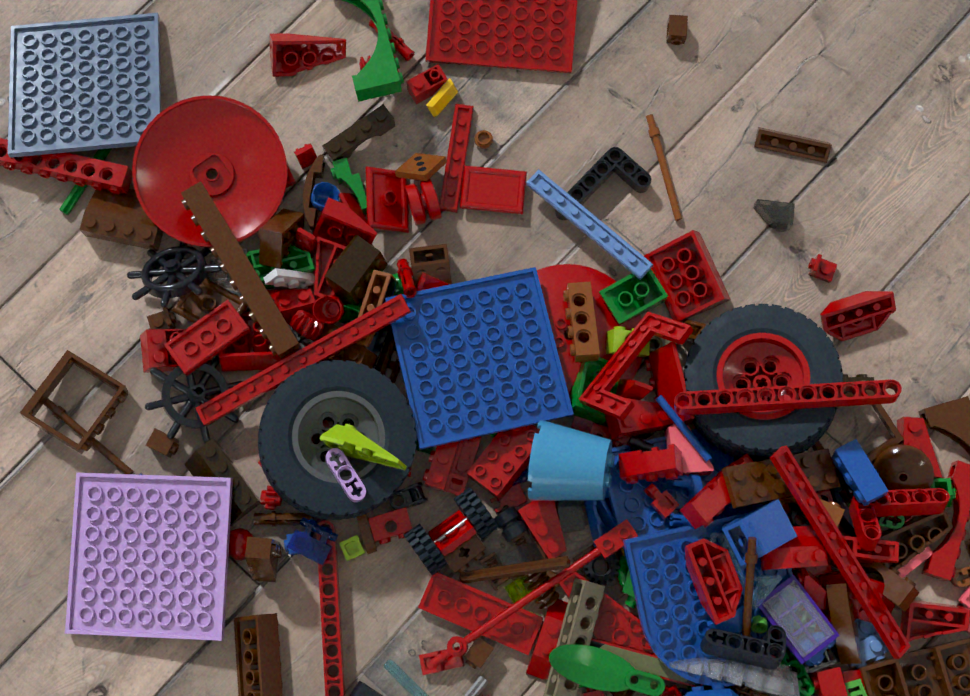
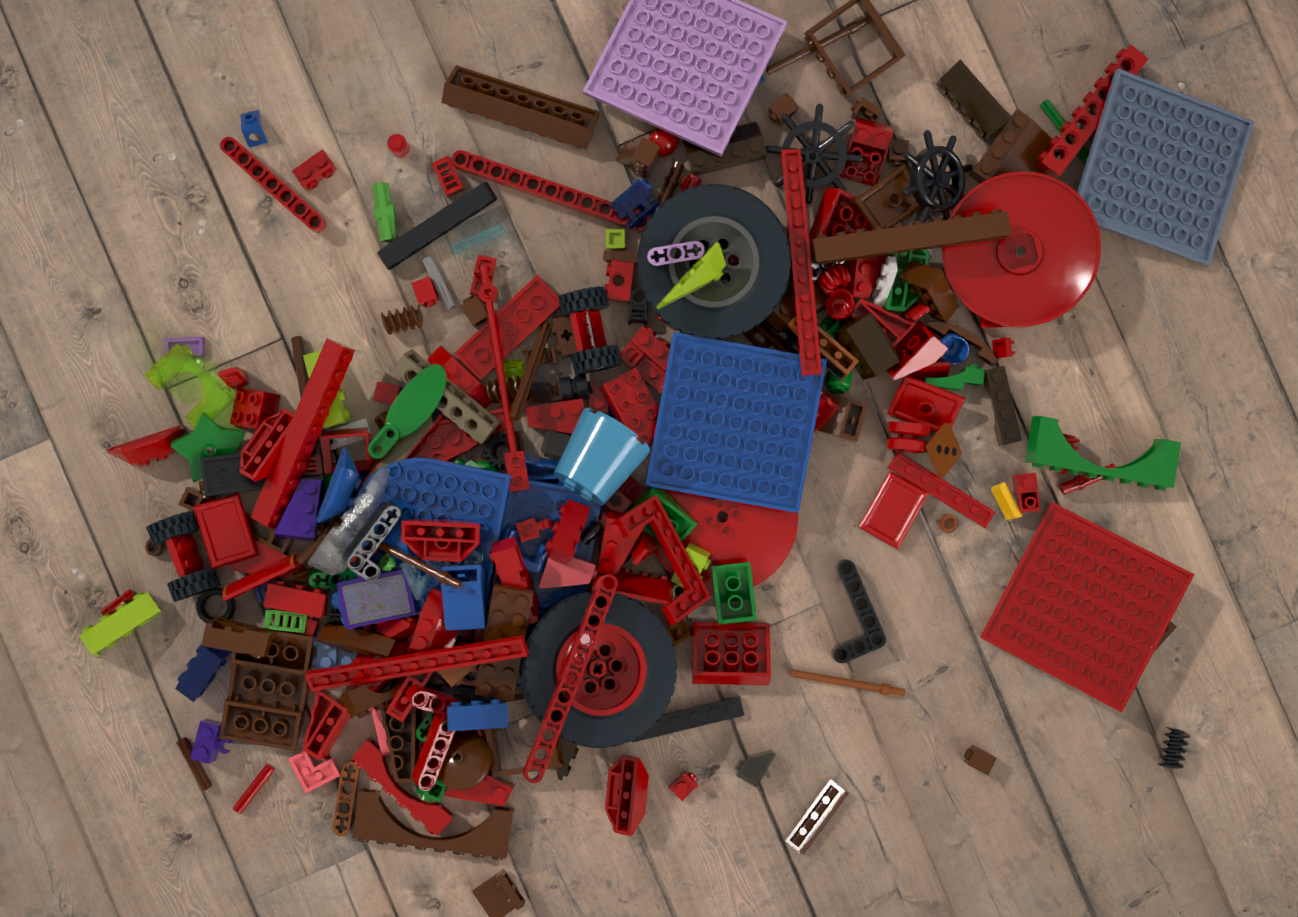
camera: 115 degrees right, 10 degrees up
red tile [164,300,251,376] -> none
red wedge [270,33,346,77] -> none
red pin [397,258,417,298] -> none
medium blue tile [526,169,653,280] -> none
dark orange brick [563,281,600,362] -> none
blue bar [655,395,712,462] -> none
none -> black plate [632,696,744,743]
none -> reddish brown bracket [851,97,882,121]
none -> dark brown slope [936,59,1011,141]

